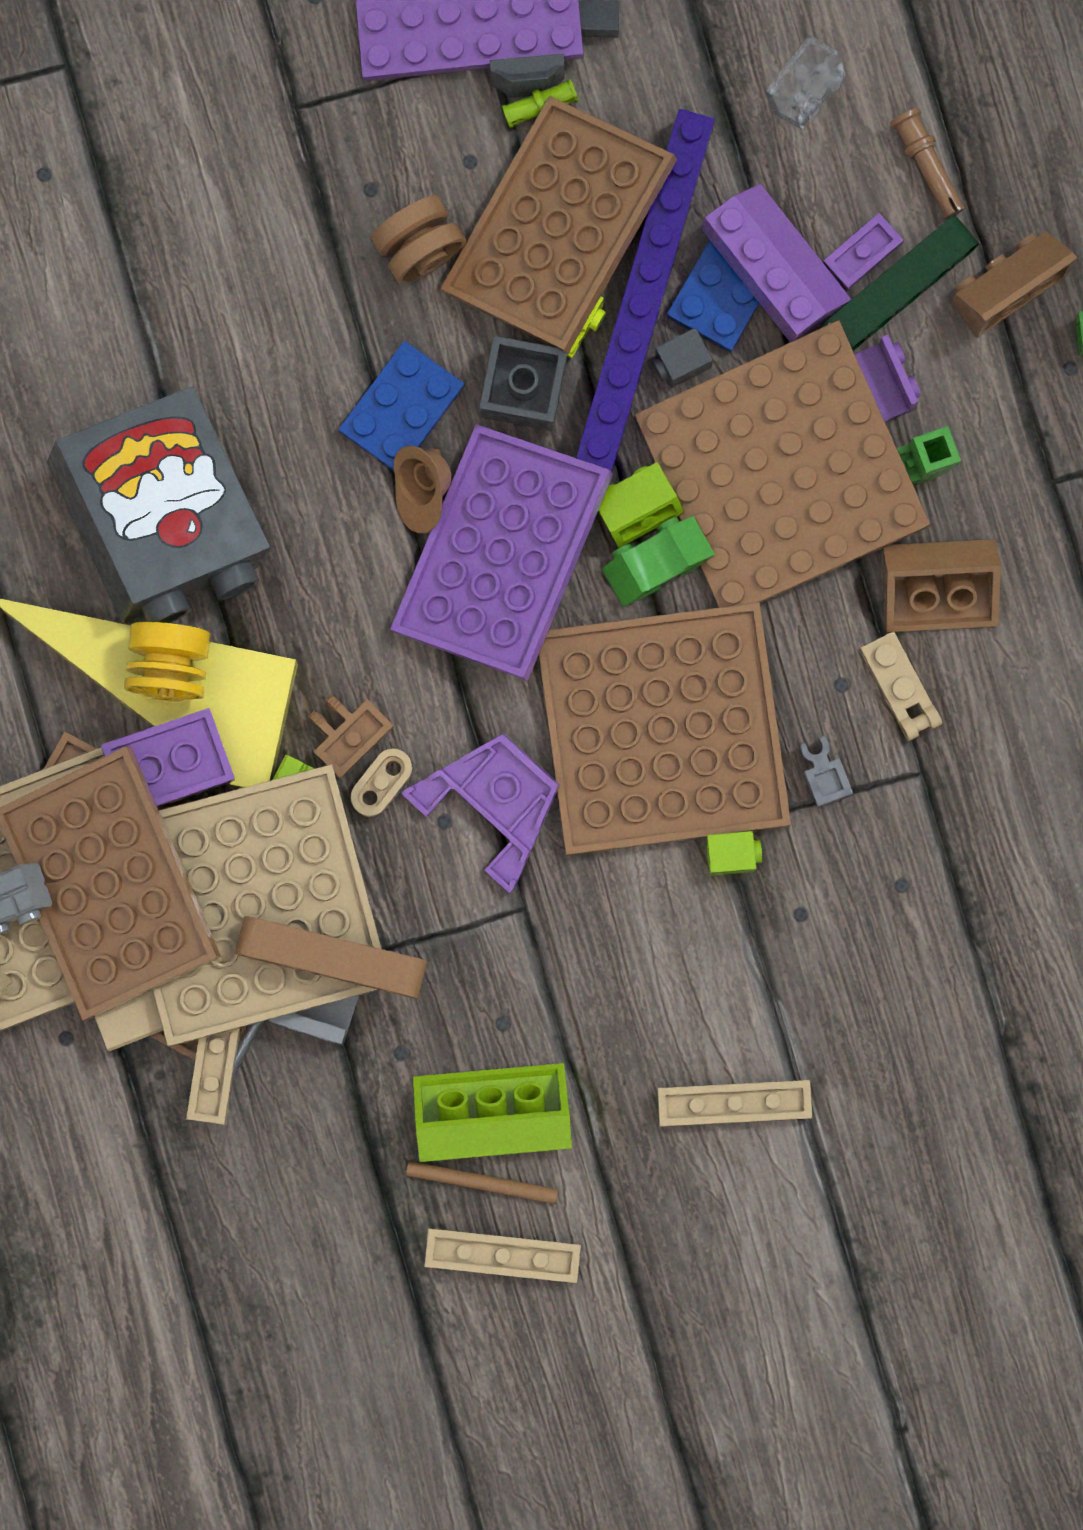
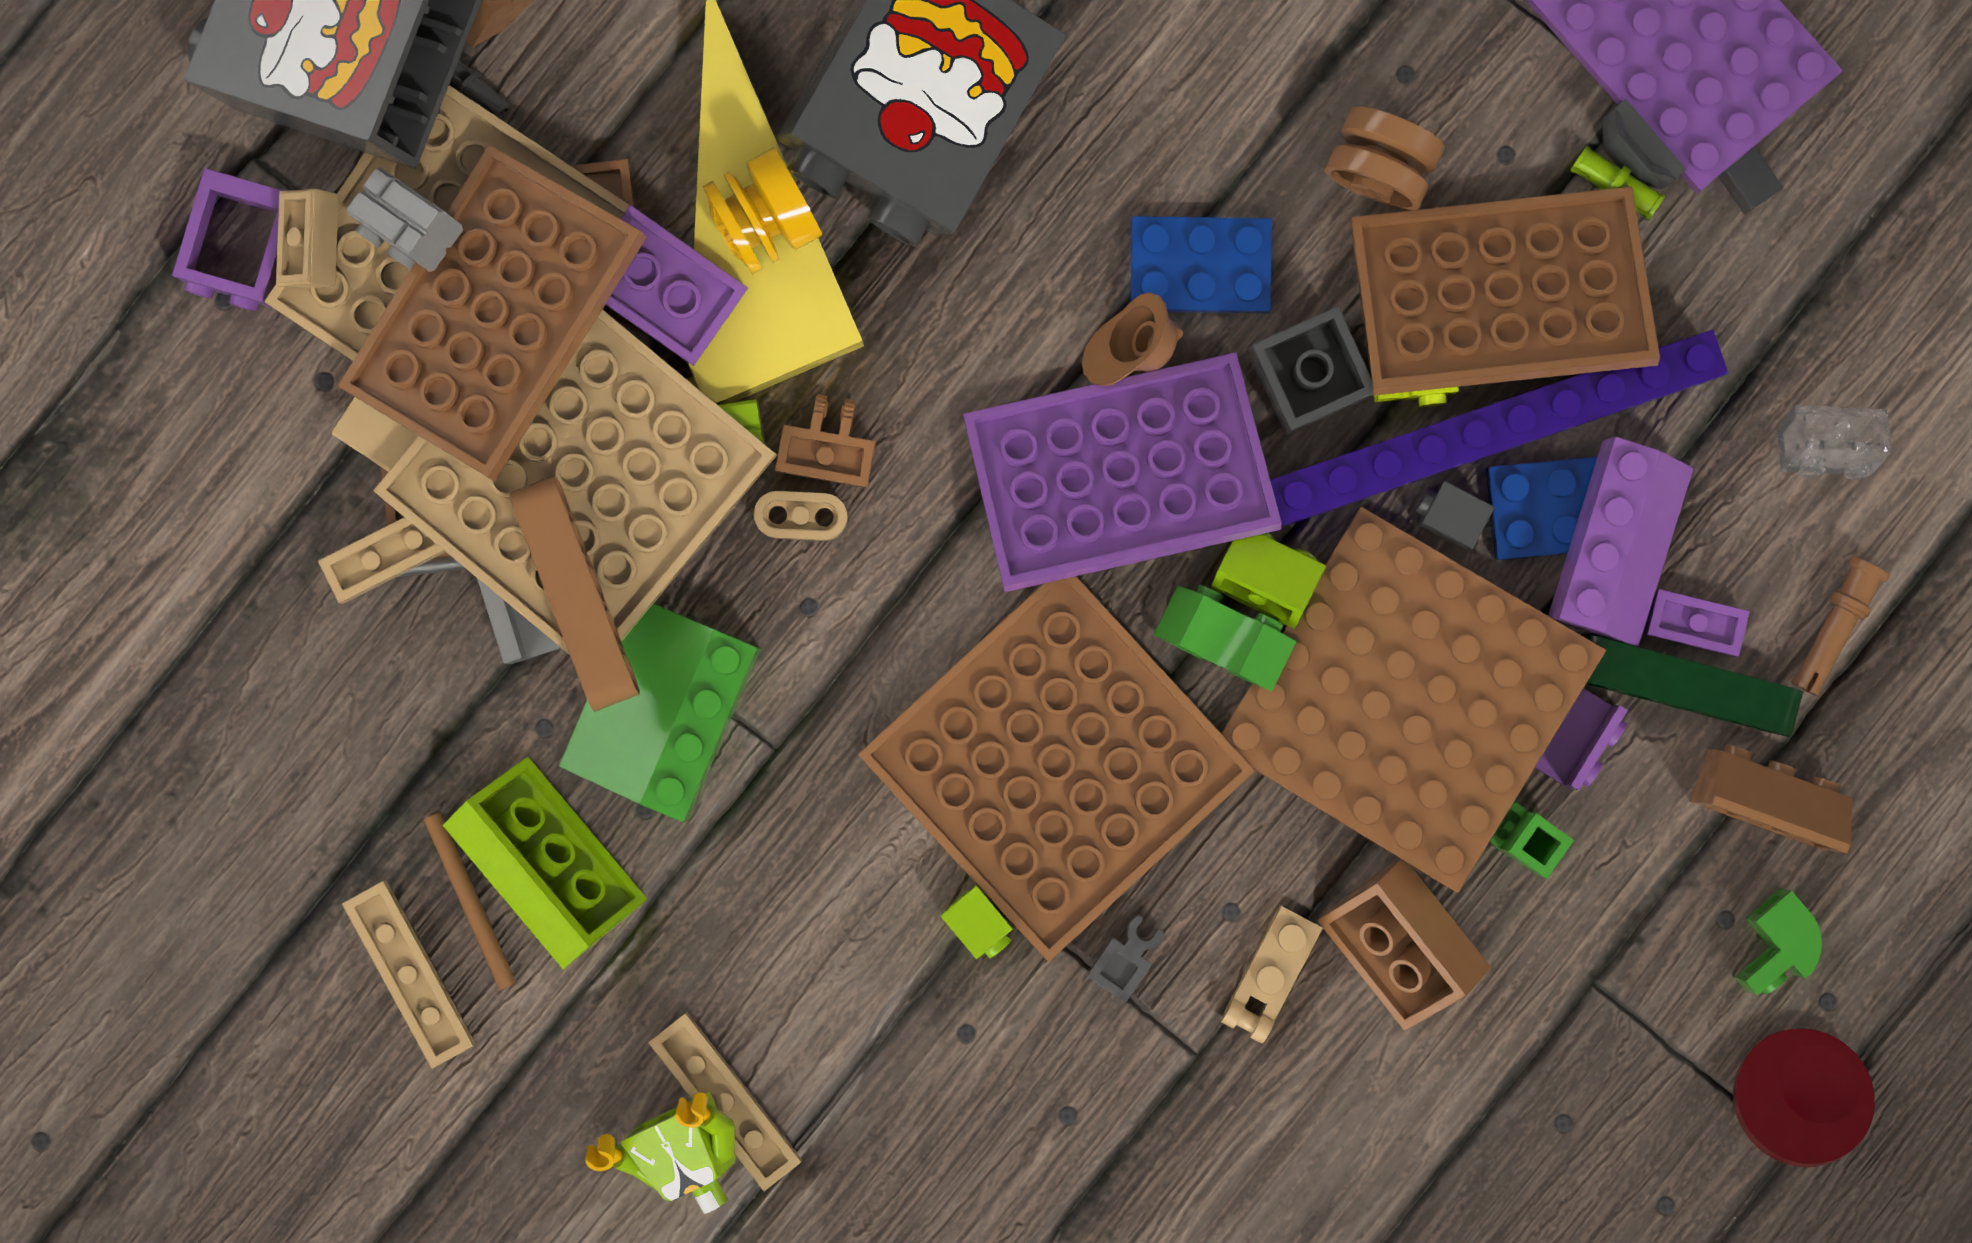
camera: 50 degrees right, 5 degrees up
medium lavender wing [401,734,560,893] -> none
none -> bright green slope [559,604,761,822]
none -> lime torso [586,1091,735,1214]

